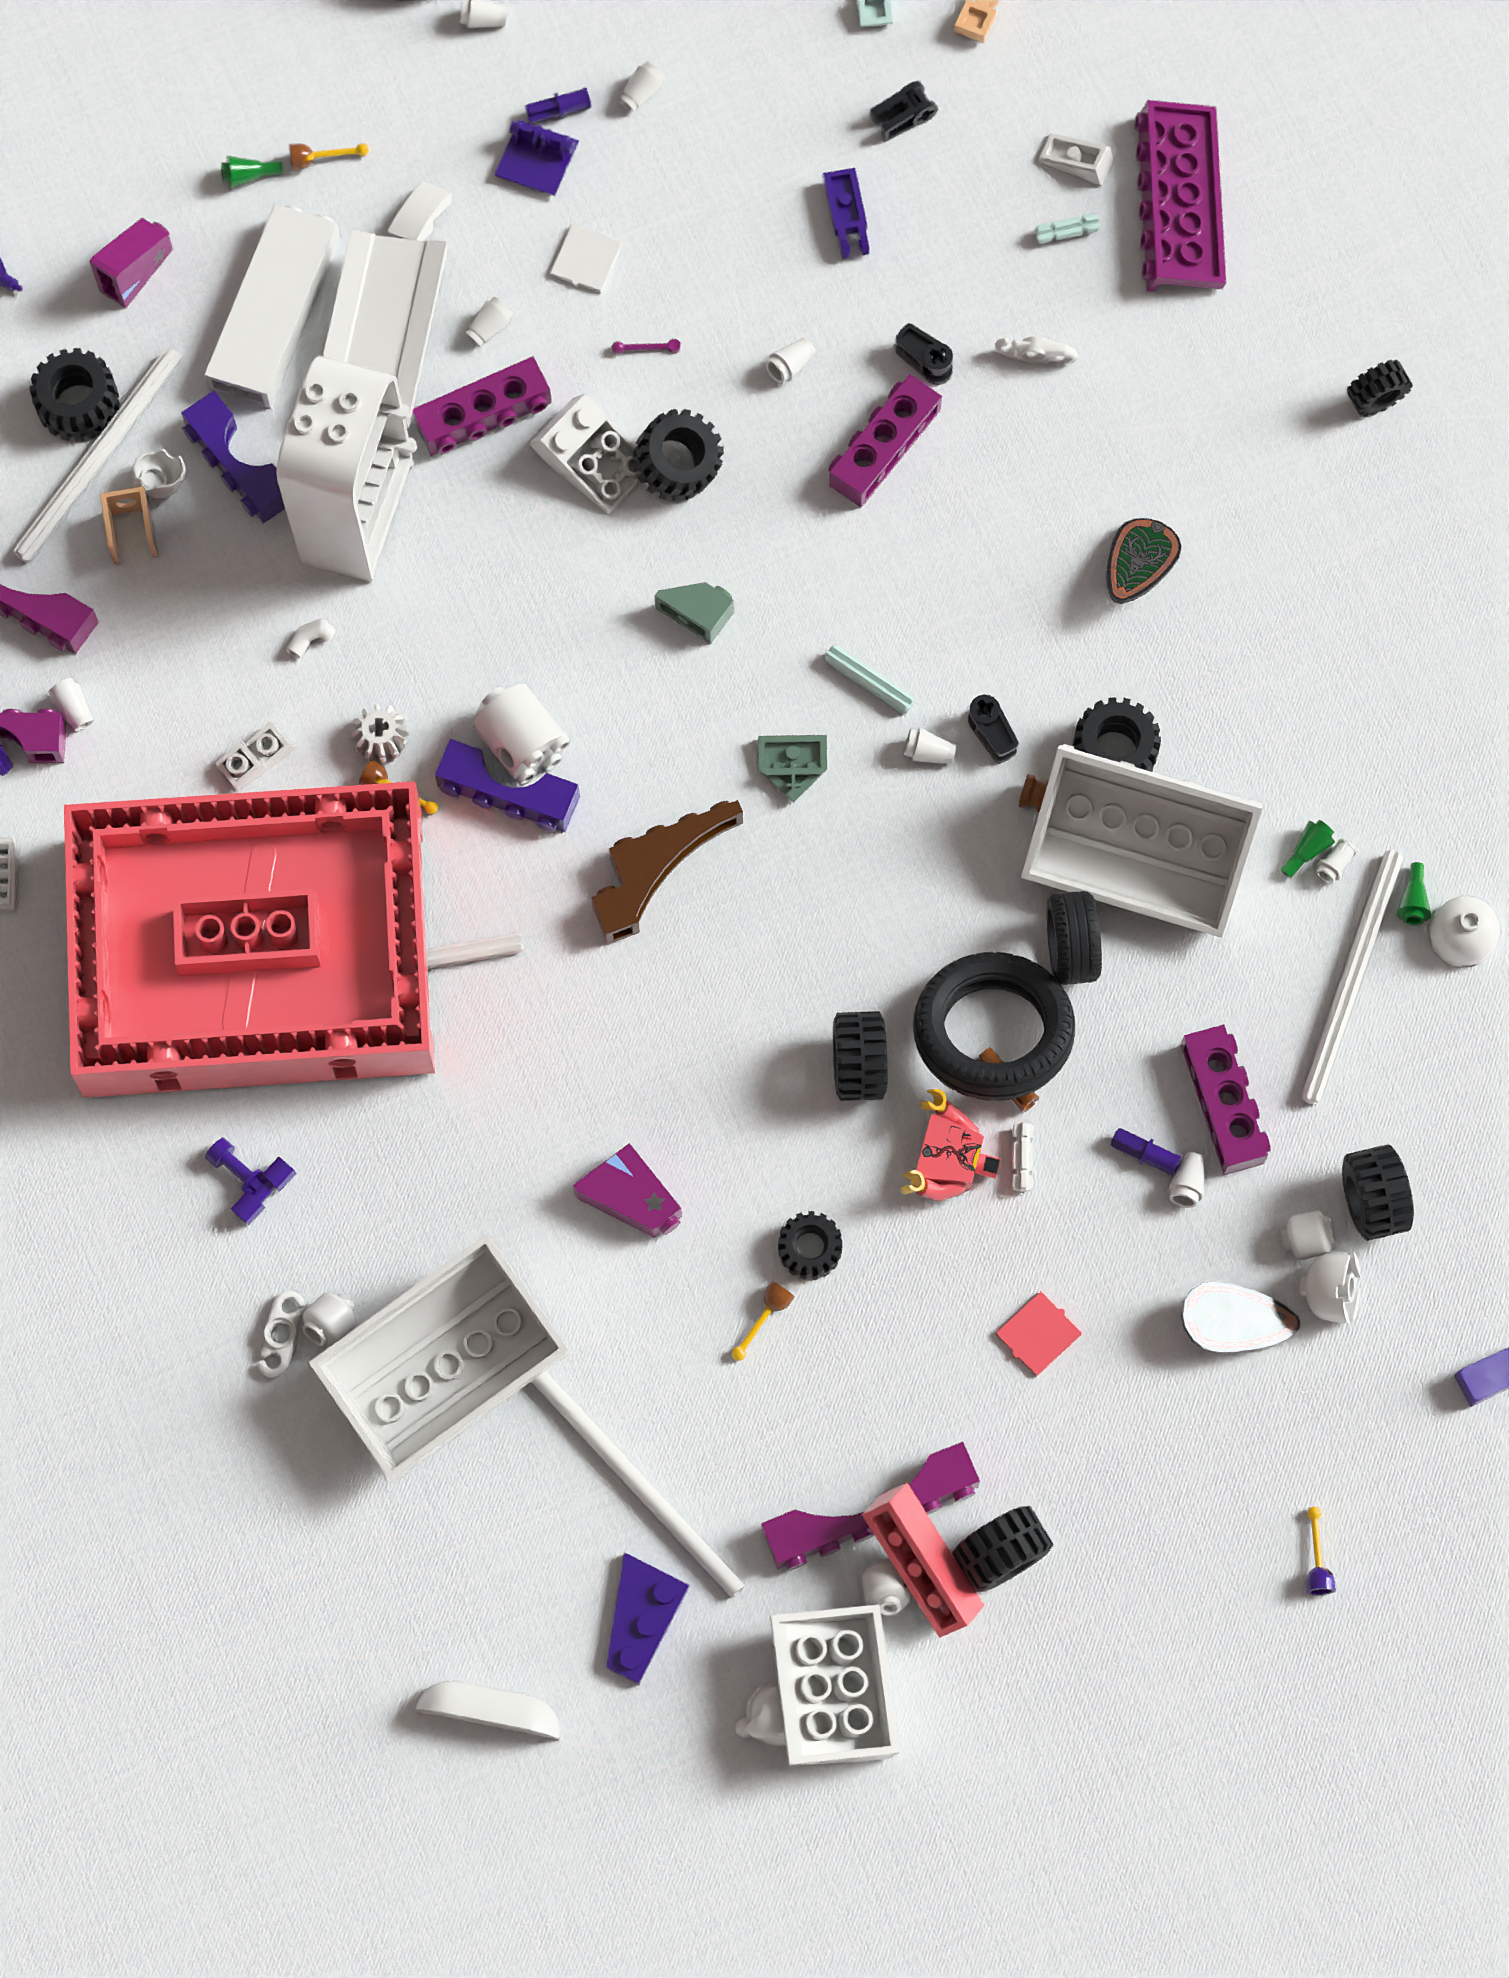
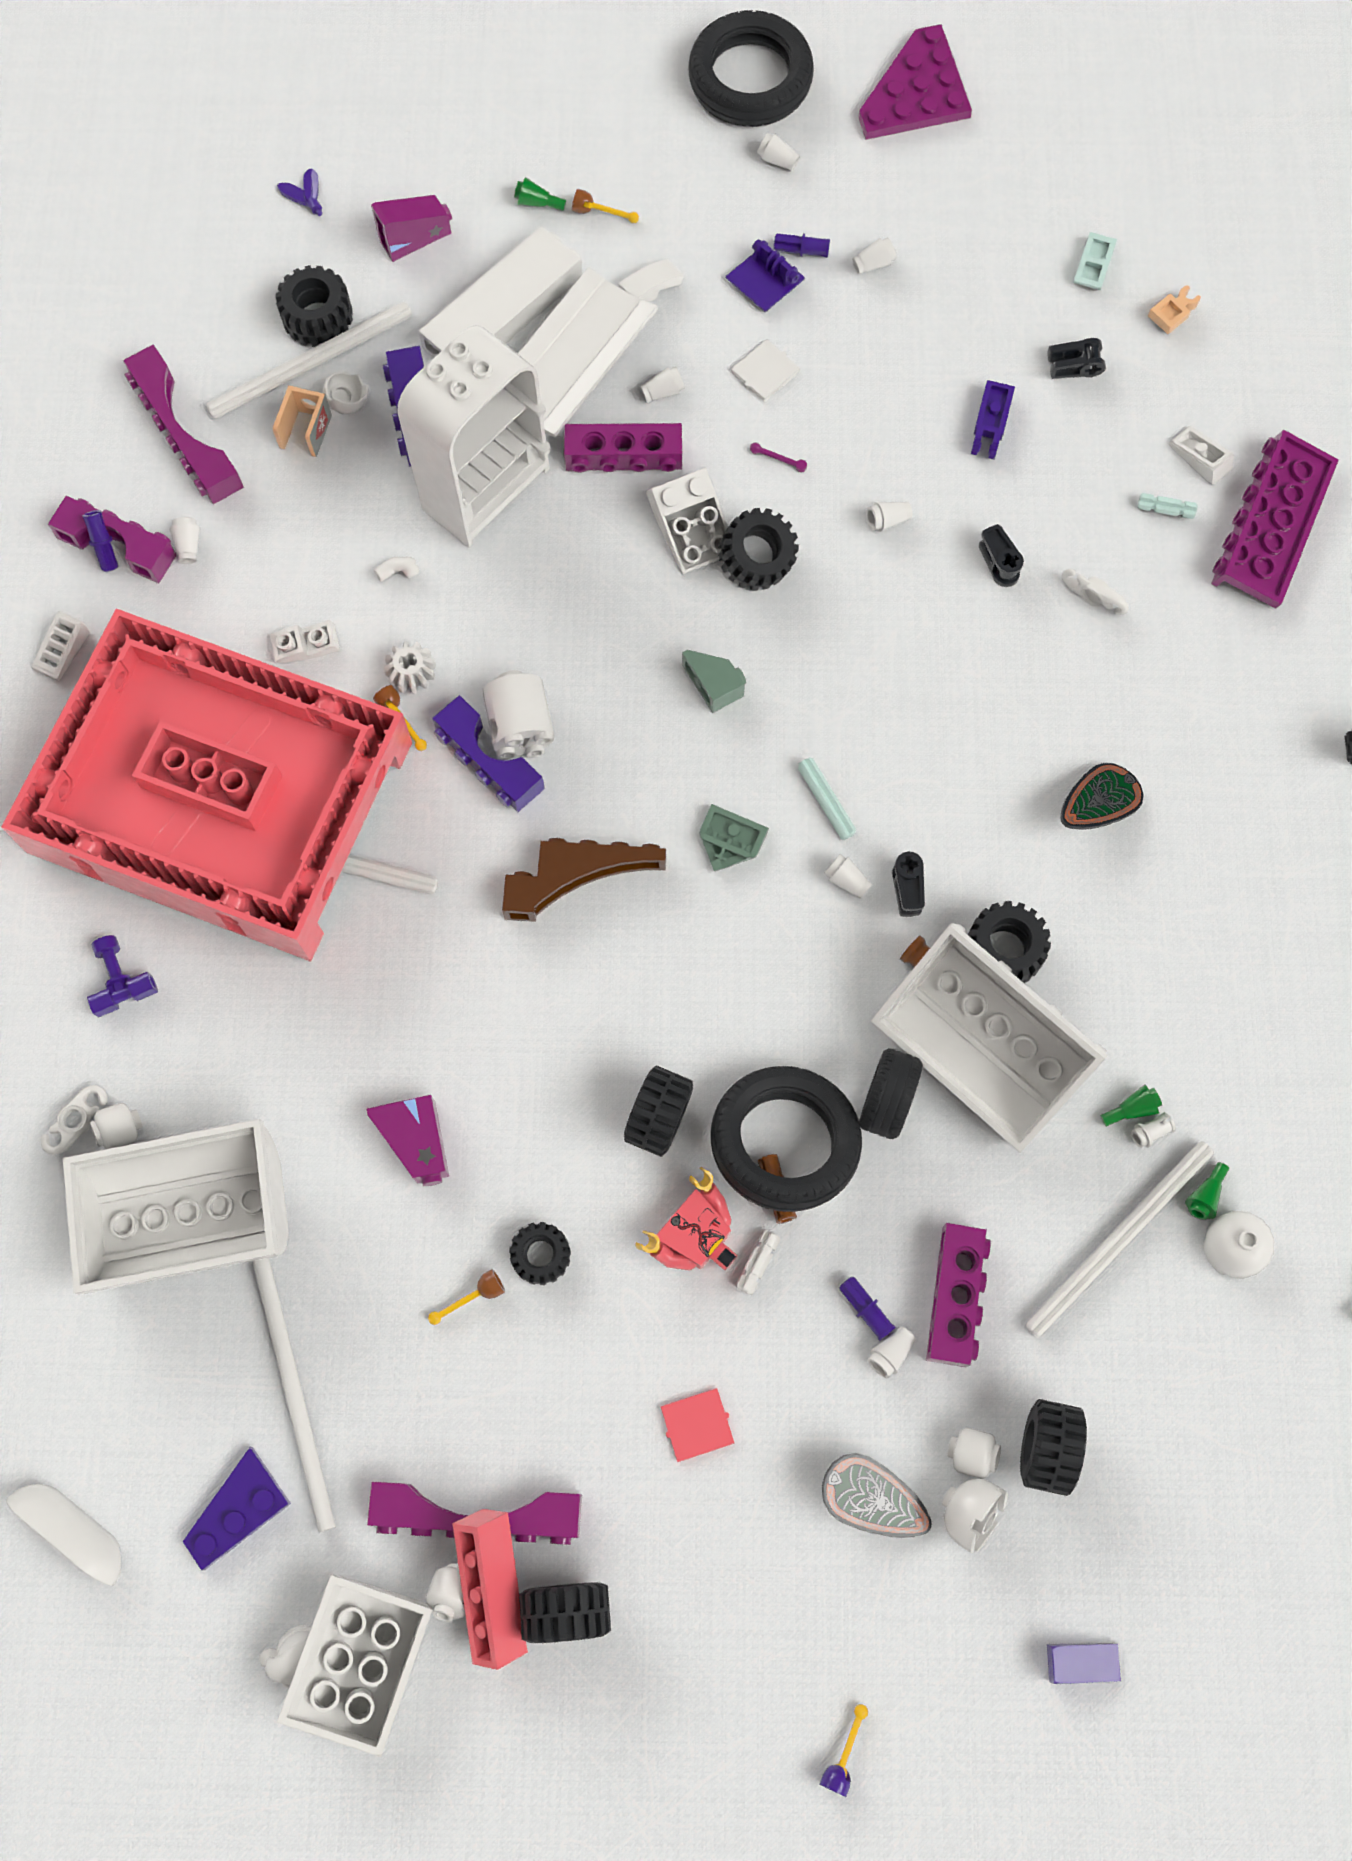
camera: 25 degrees right, 0 degrees up
magenta brick [828,374,942,508] -> none

